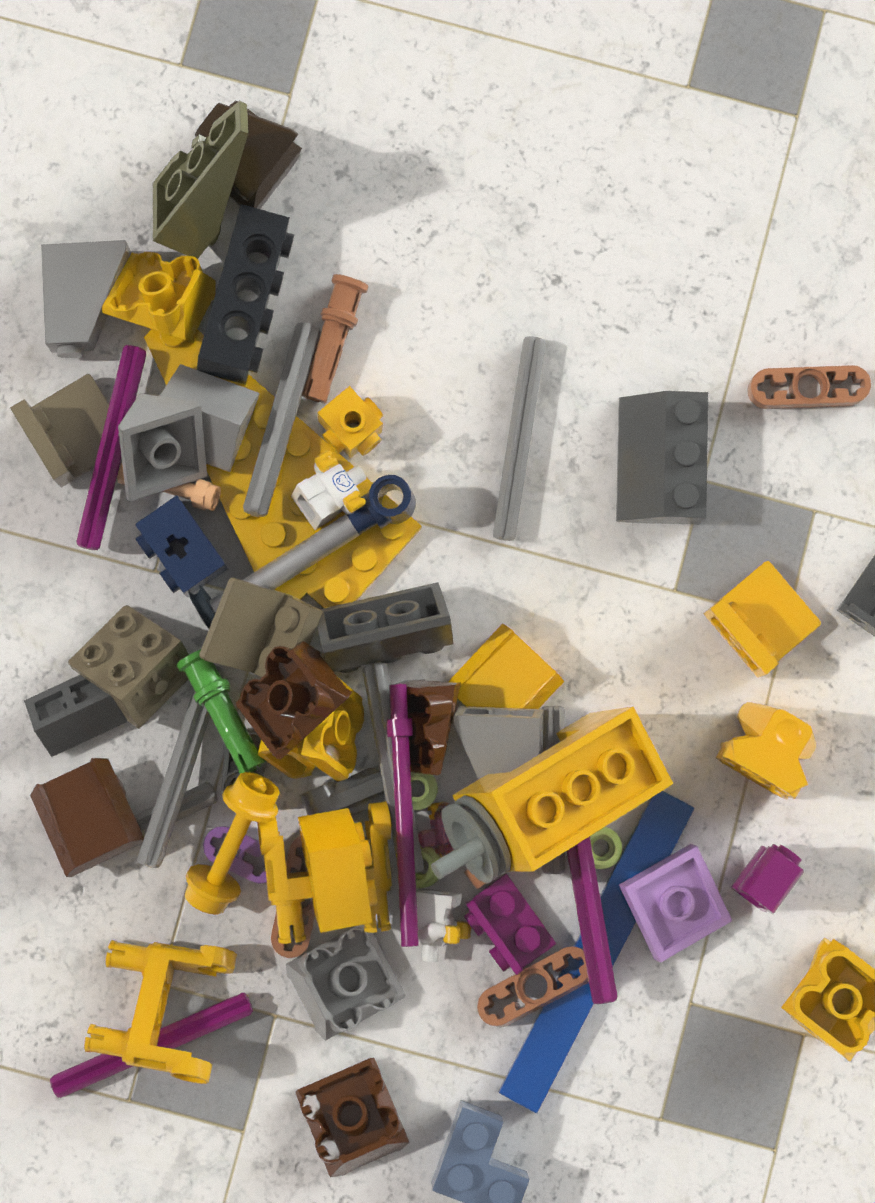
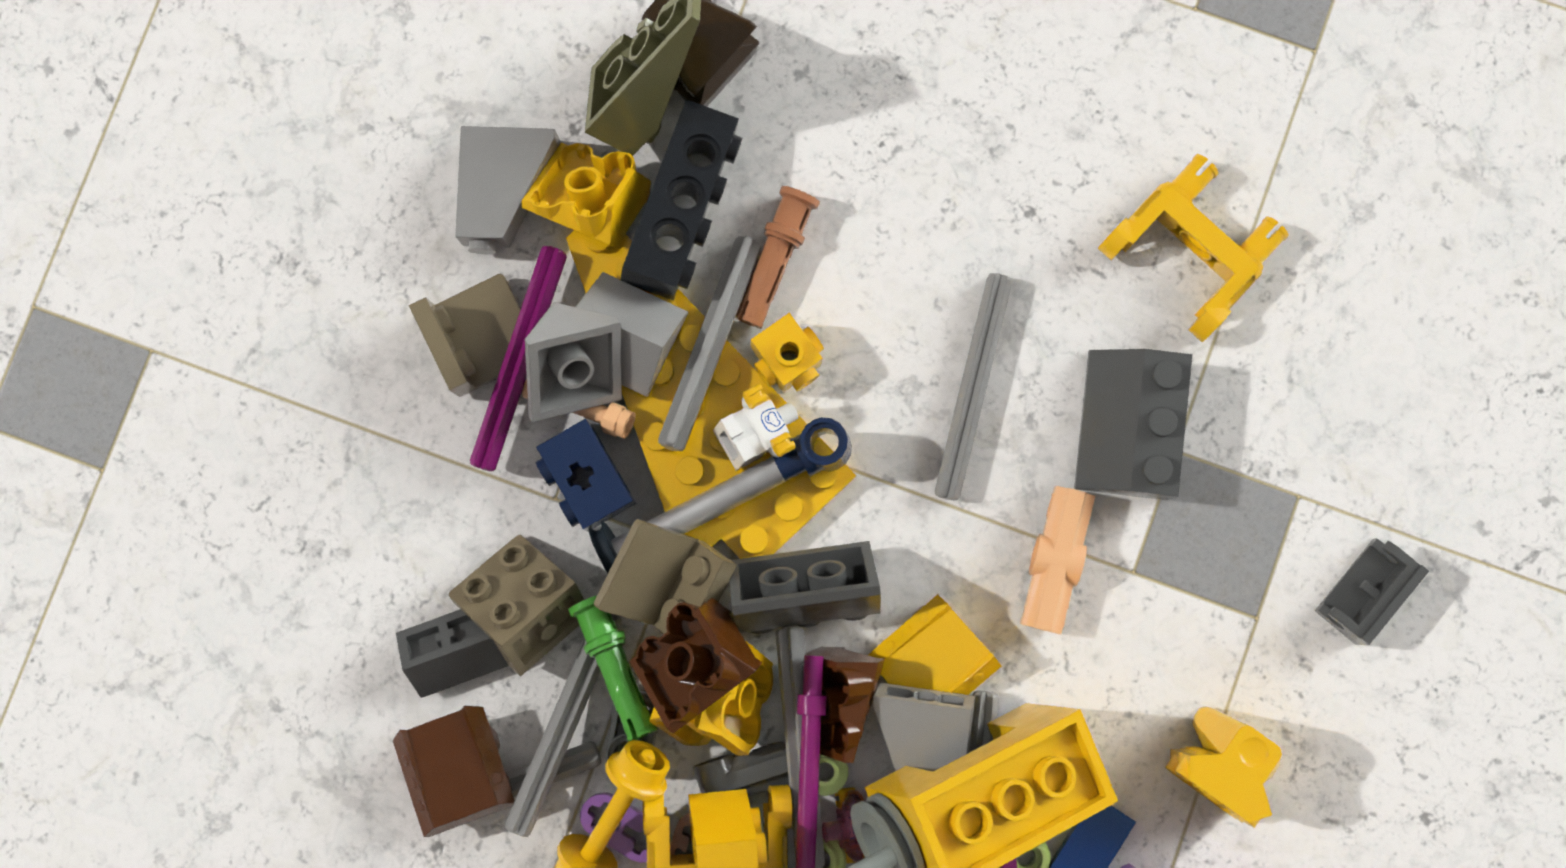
camera: 20 degrees right, 0 degrees up
yellow bracket [703,561,821,678] -> none
nougat beam [747,365,871,409] -> none
none -> light nougat piece [1020,486,1095,635]
none -> yellow connector [1098,154,1289,342]

